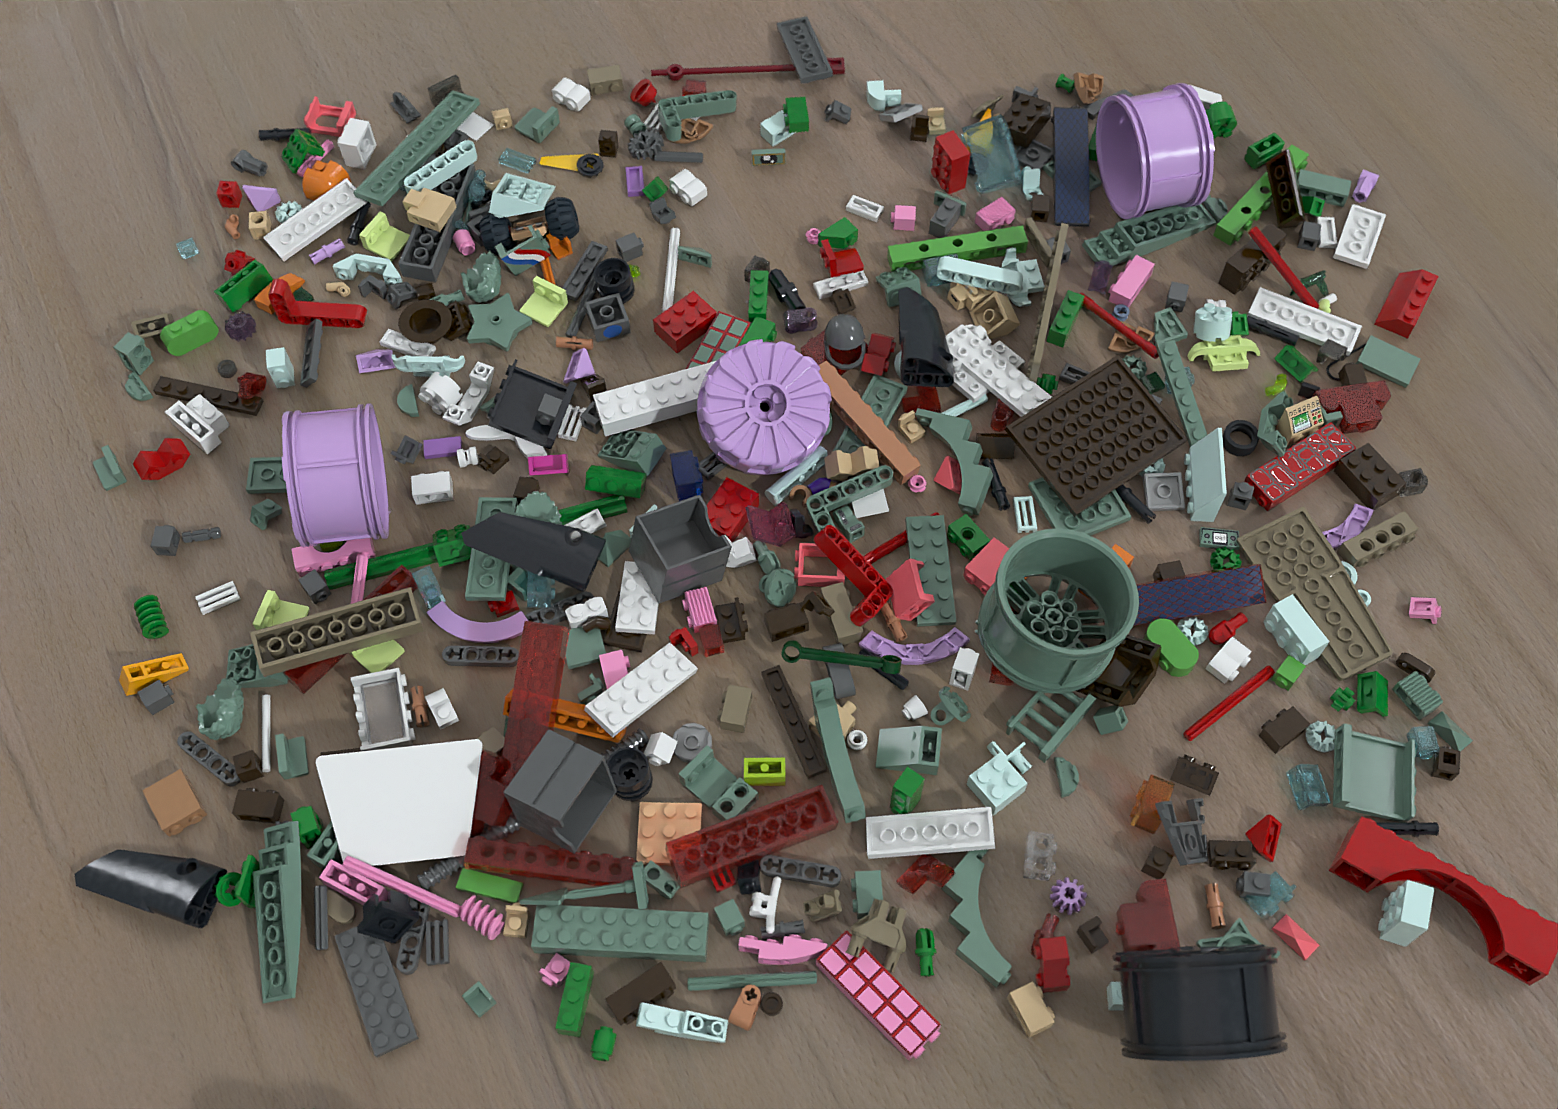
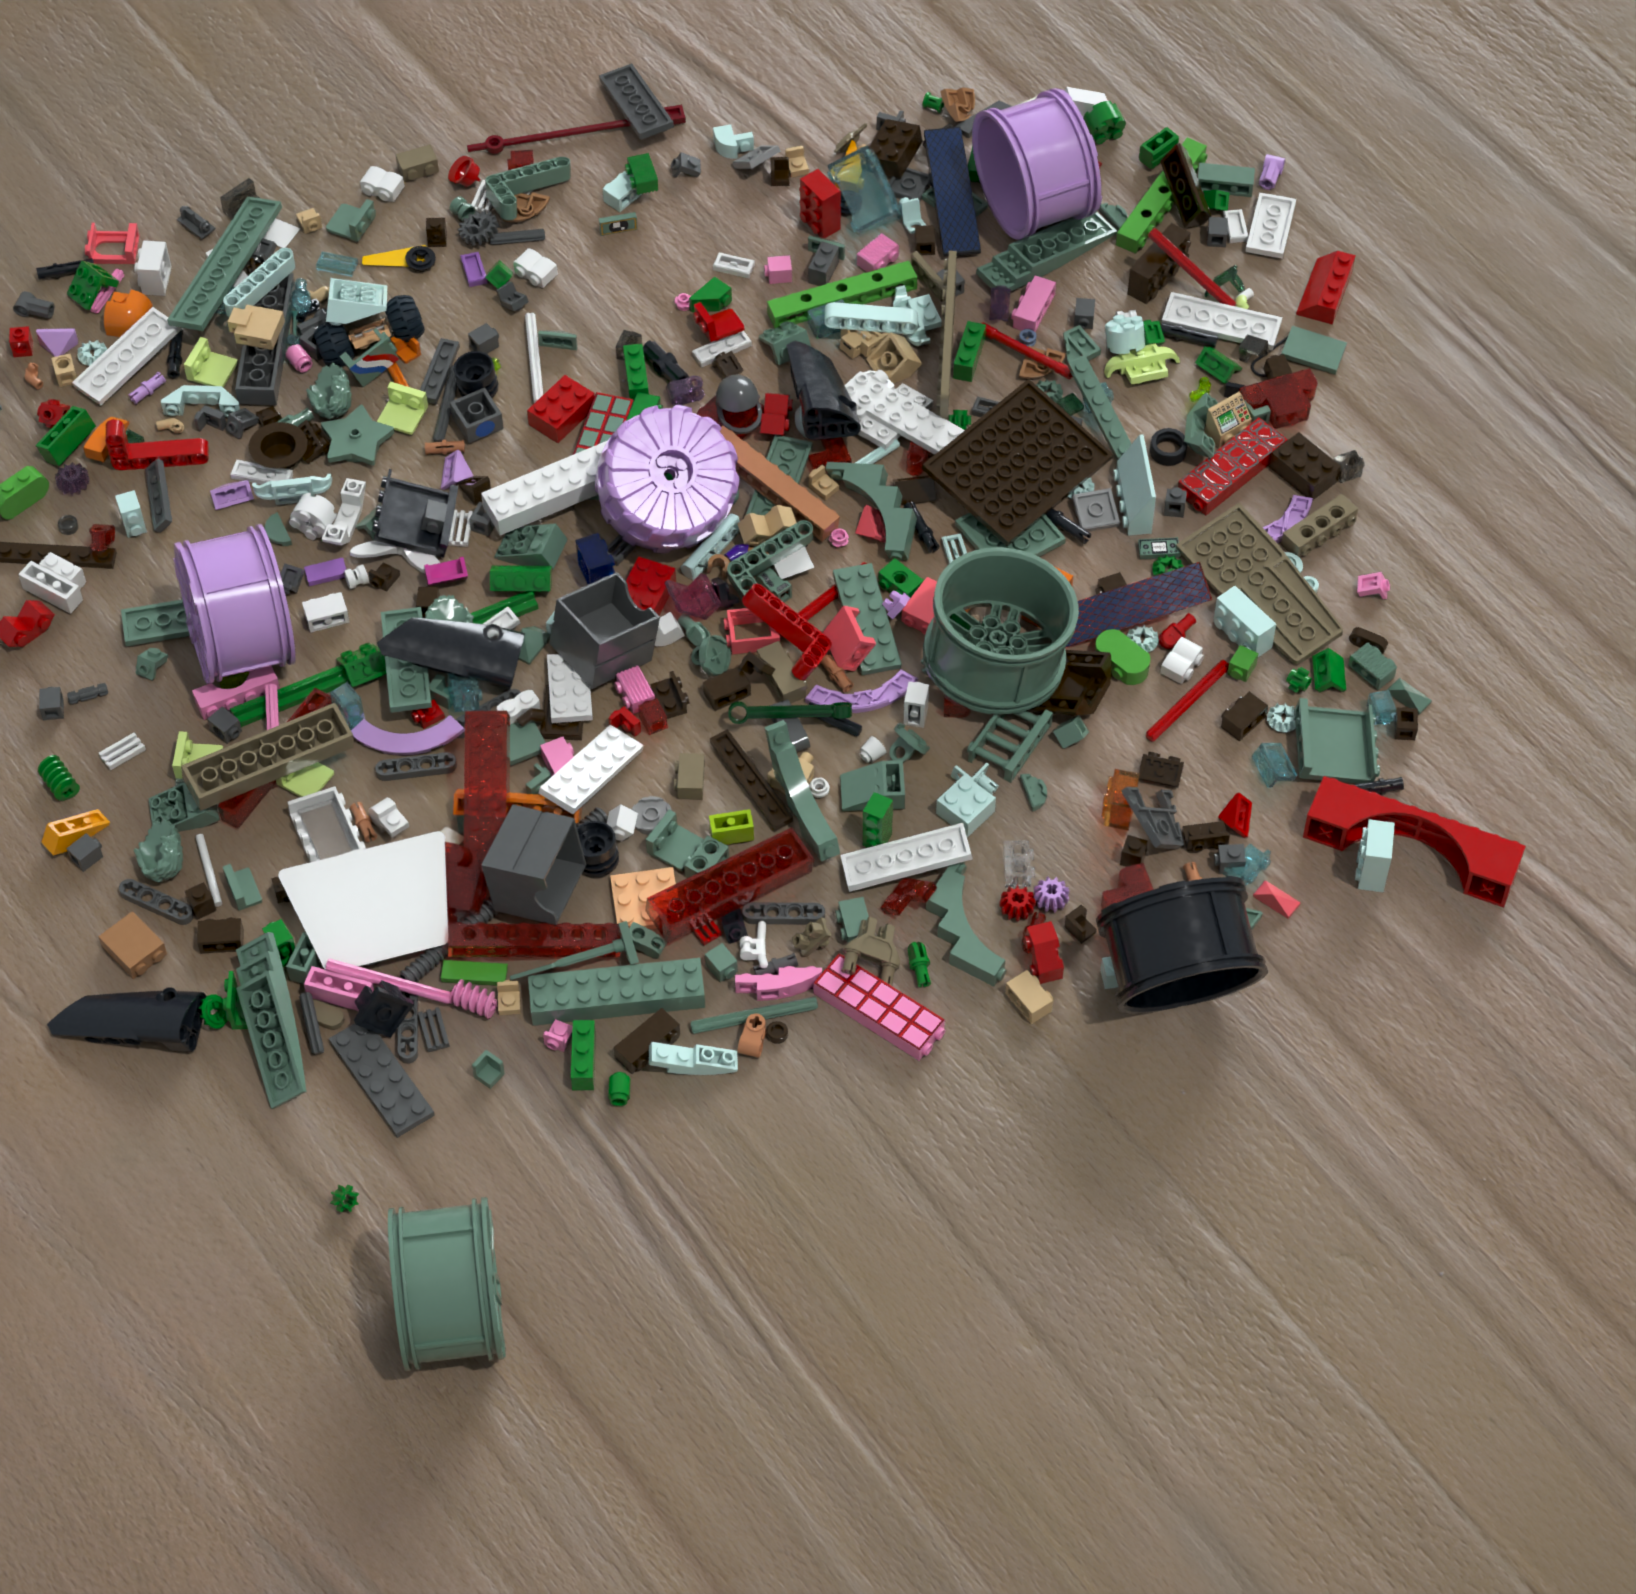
camera: 10 degrees left, 5 degrees down
none -> lavender tile [882,590,910,619]
none -> red gear [999,884,1036,922]

